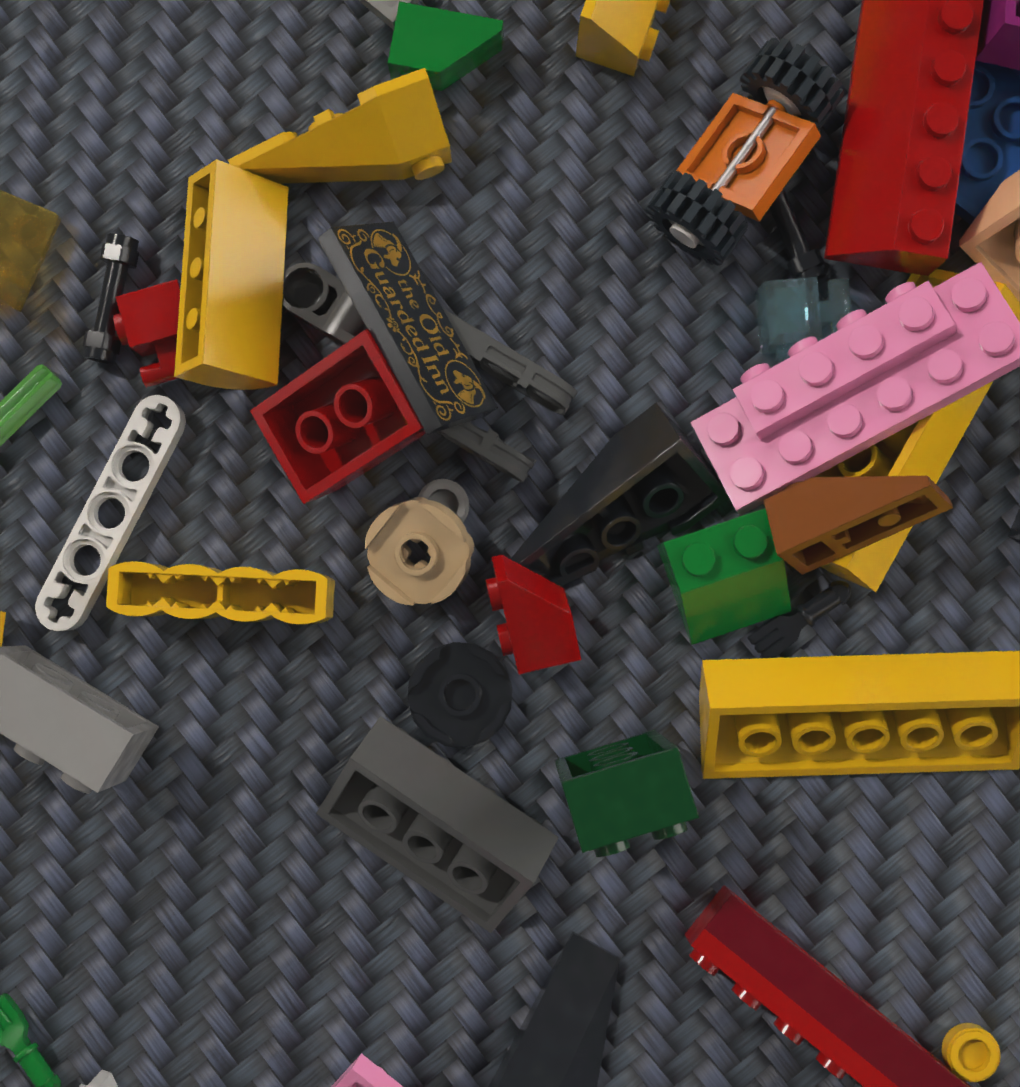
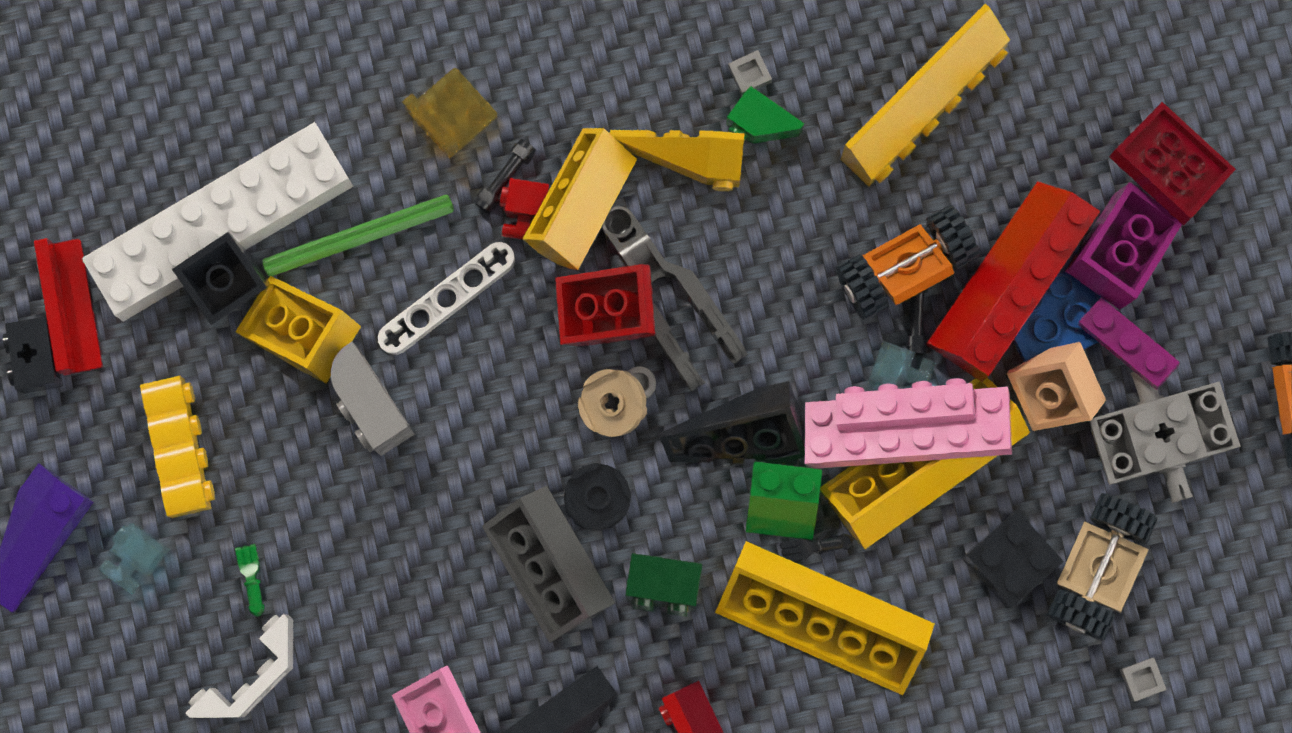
camera: 30 degrees right, 5 degrees down
yellow brick [106,561,335,624] -> none
black tile [318,221,498,435] -> none
red slope [485,555,581,674] -> none
dark orange slope [764,476,953,575] -> none

